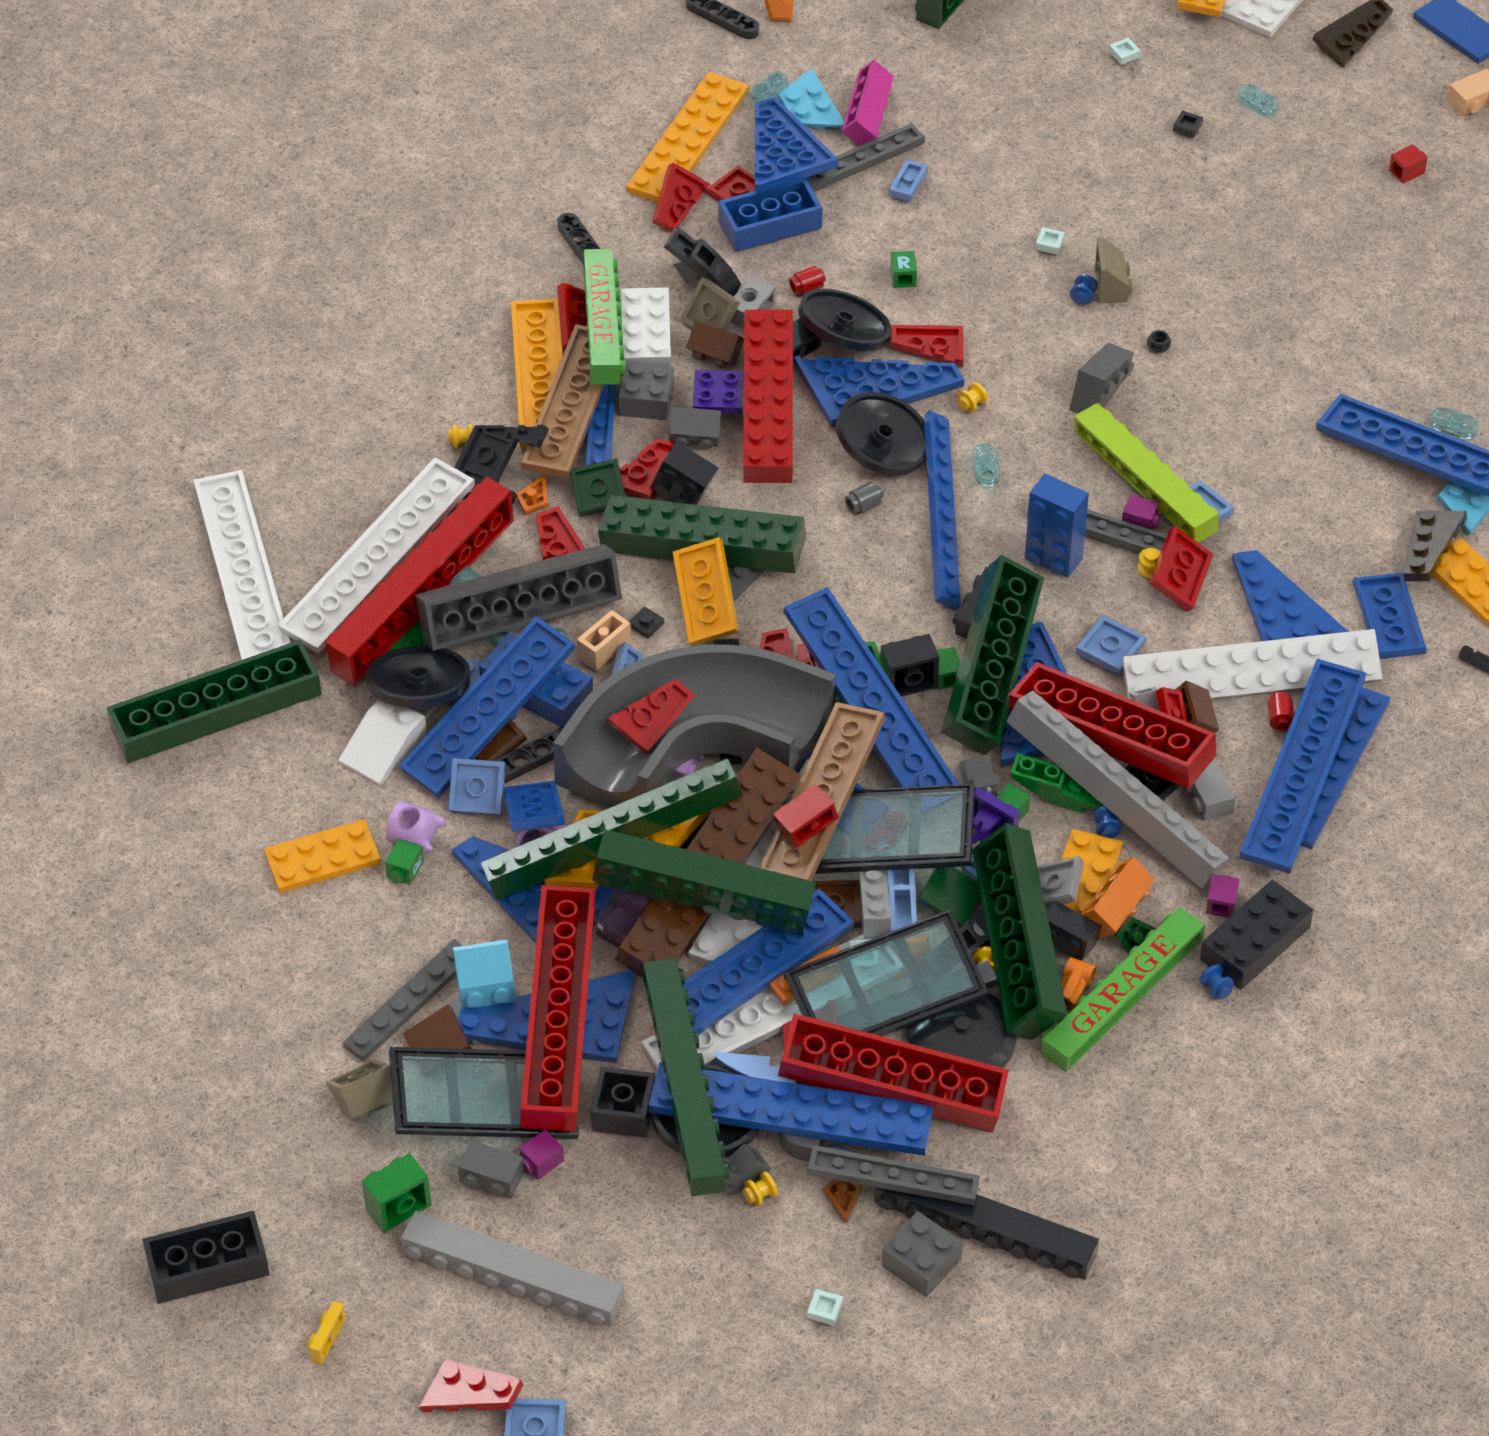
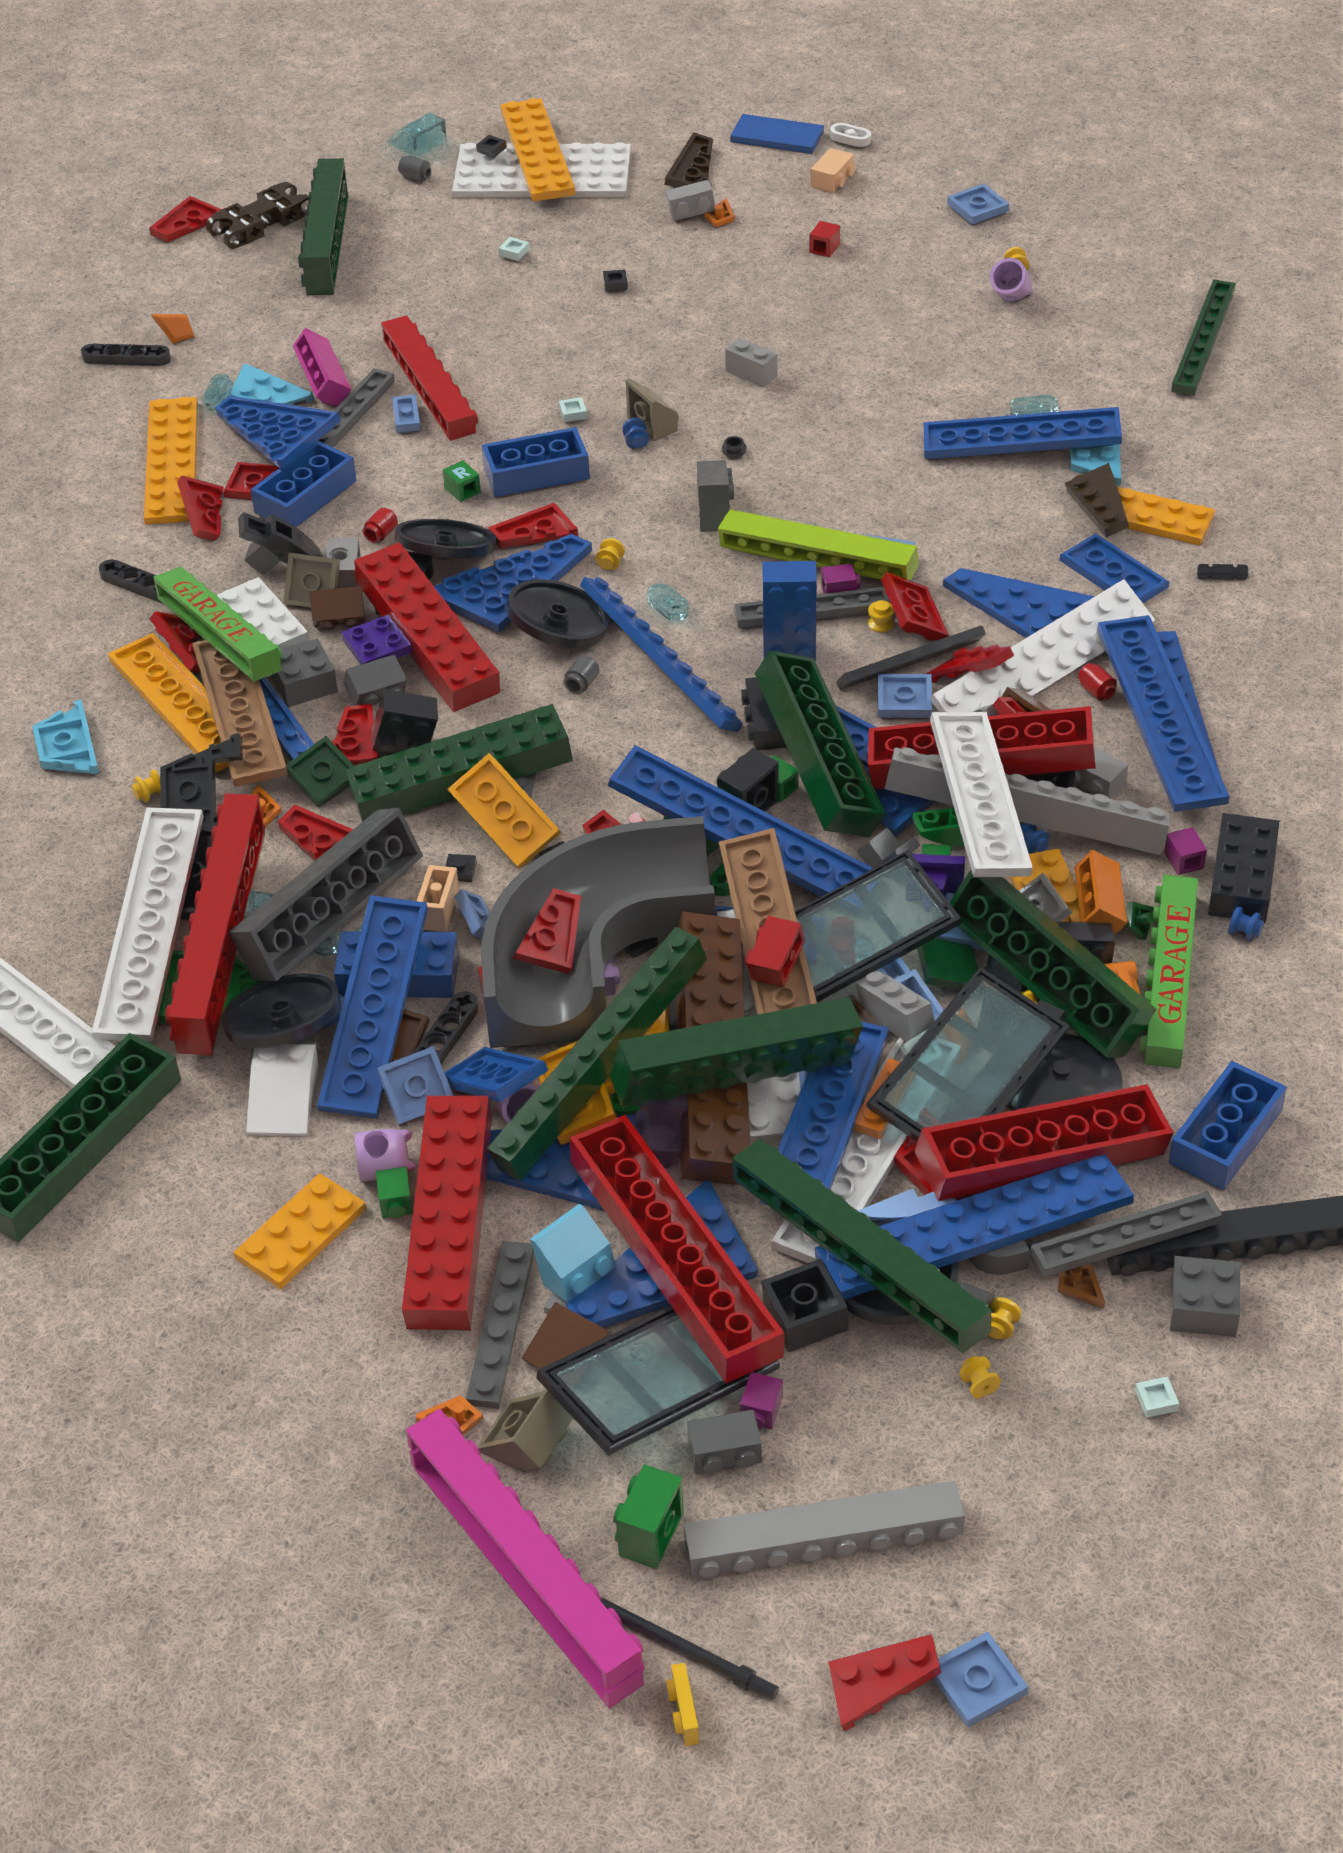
camera: 30 degrees left, 5 degrees down
black brick [142,1210,270,1304] -> none
clear light blue plate [1238,84,1279,117] -> none
none -> medium azure wing [32,699,99,774]
none -> red brick [381,315,478,441]
none -> red brick [402,1096,492,1331]
none -> dark pink piece [406,1409,645,1709]
none -> orange piece [415,1395,483,1436]
none -> blue brick [482,427,590,497]
none -> black bar [600,1596,780,1700]
none -> light grey brick [665,180,715,221]
none -> orange piece [704,199,735,228]
none -> light grey brick [725,338,777,388]
none -> black tile [836,625,986,690]
none -> red wing [926,644,1014,683]
none -> white plate [930,712,1033,877]
none -> yellow wheel [959,1356,1001,1399]
none -> blue brick [1169,1060,1287,1190]

